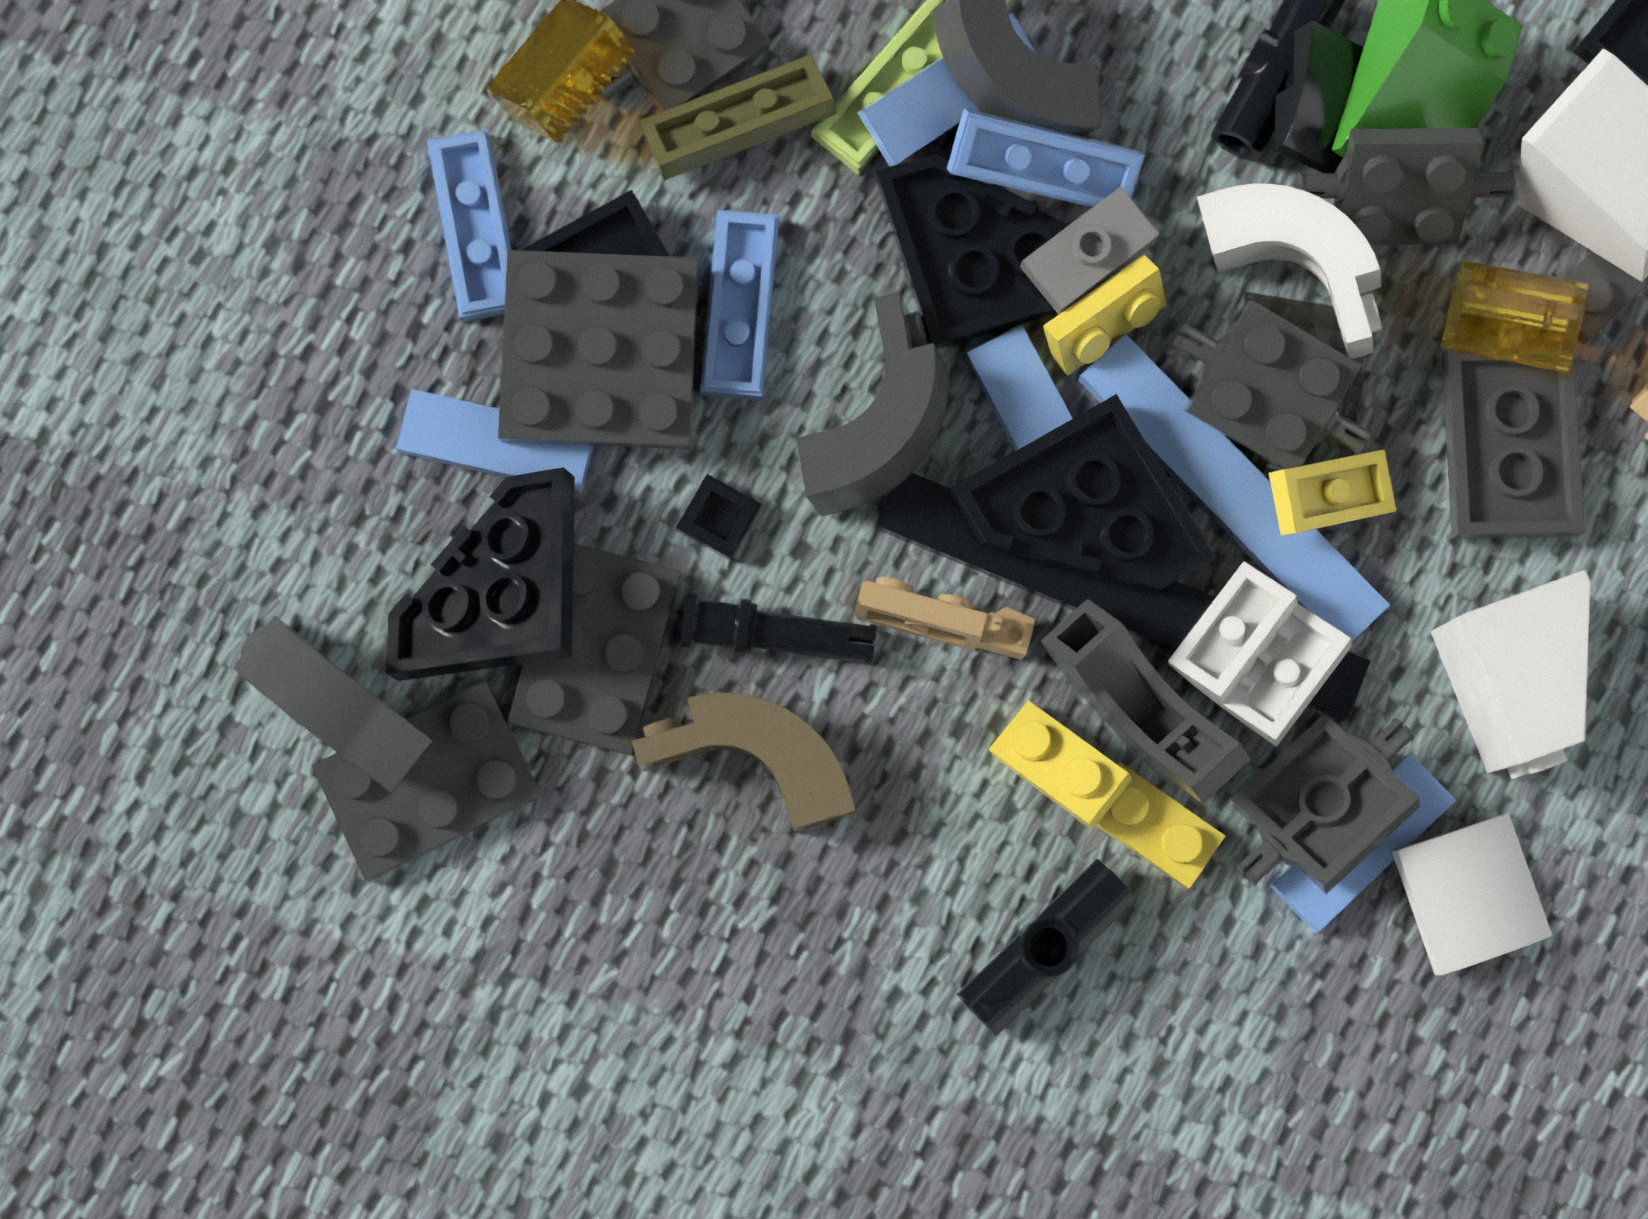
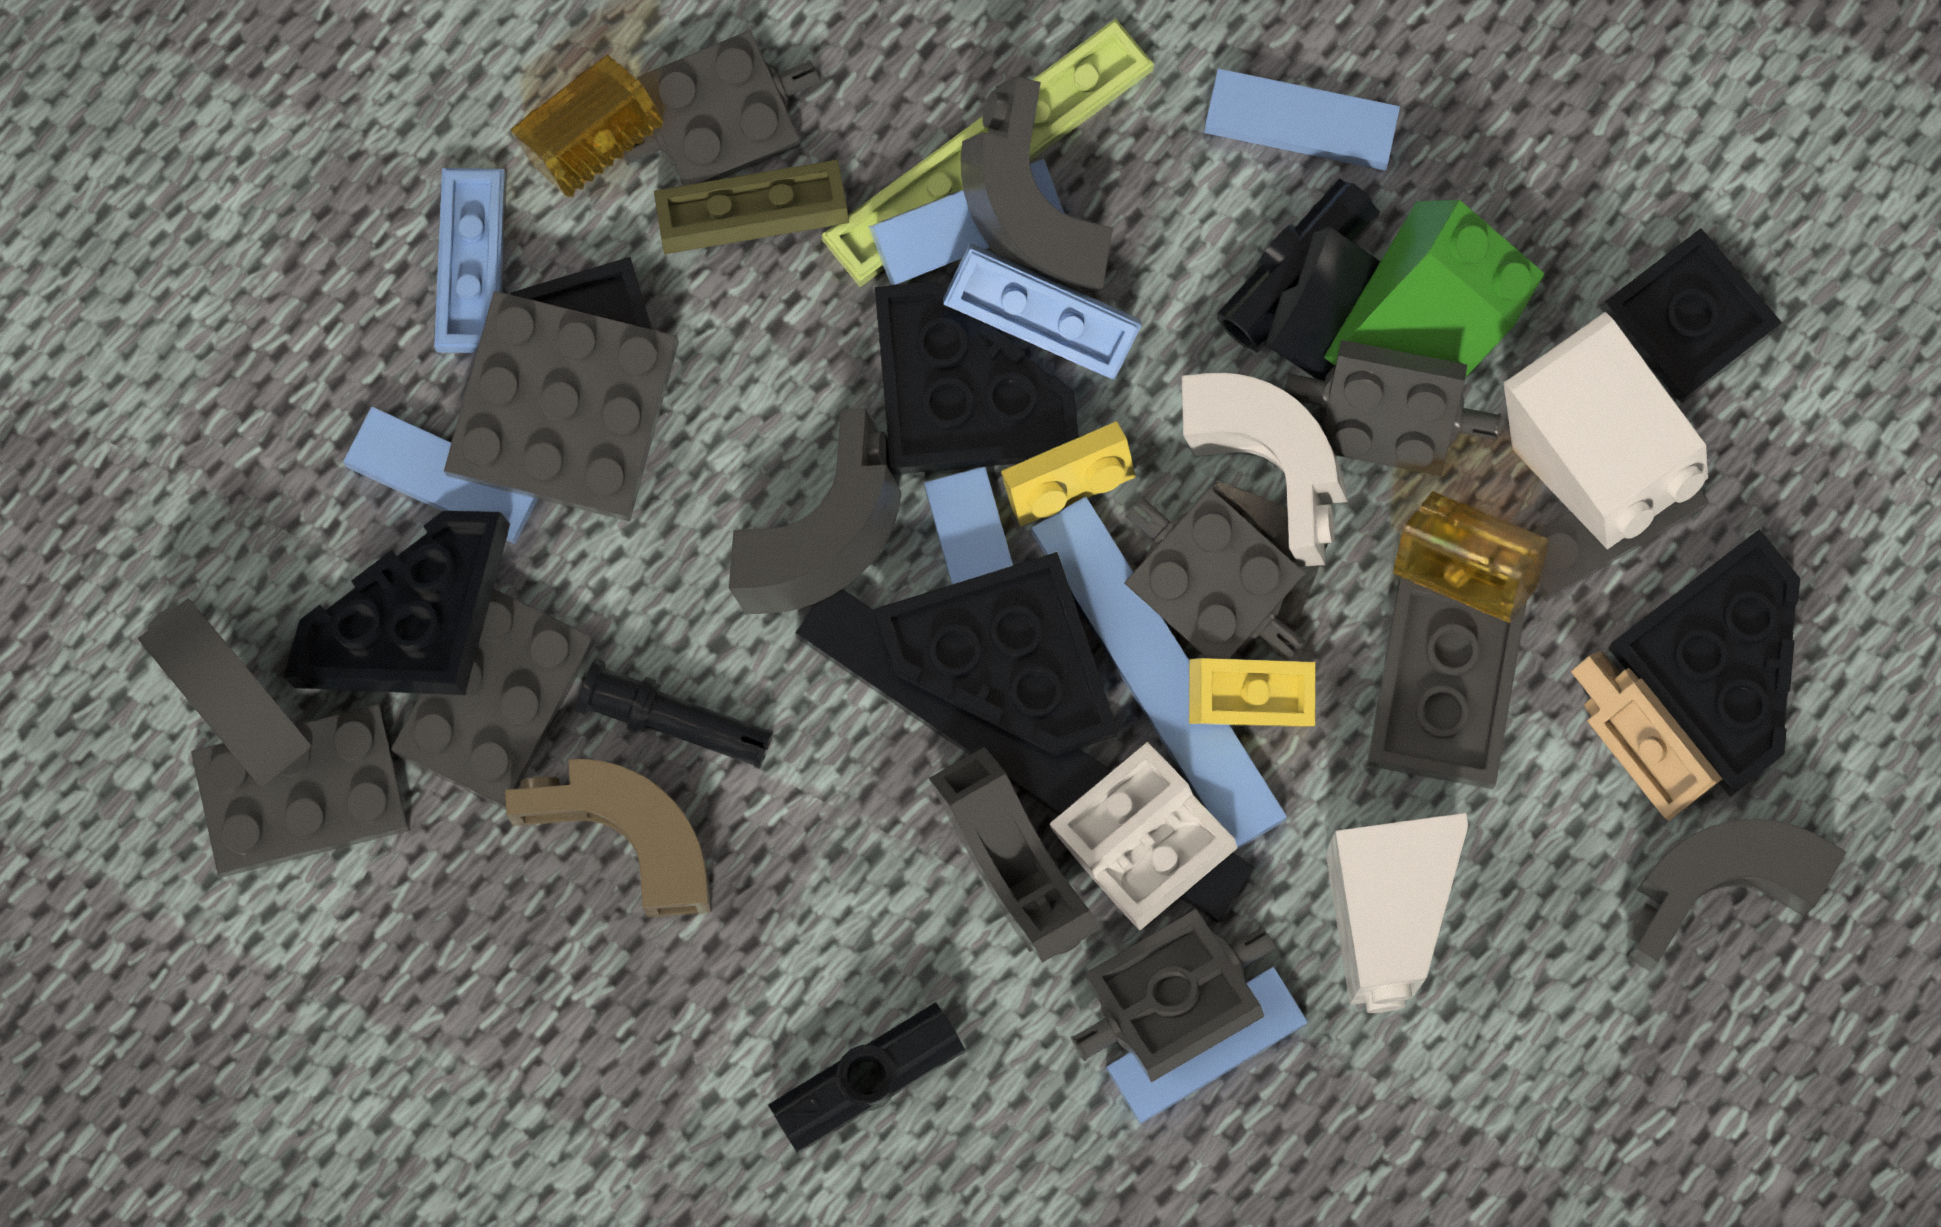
camera: 15 degrees right, 5 degrees down
black tile [676,474,762,561] -> none
light blue tile [700,210,779,401] -> none
tan hinge [854,577,1035,660] -> none
light yellow plate [988,700,1132,830] -> none
light grey plate [1020,186,1160,315] -> none
light yellow plate [1096,762,1225,889] -> none
white slope [1391,813,1553,976] -> none

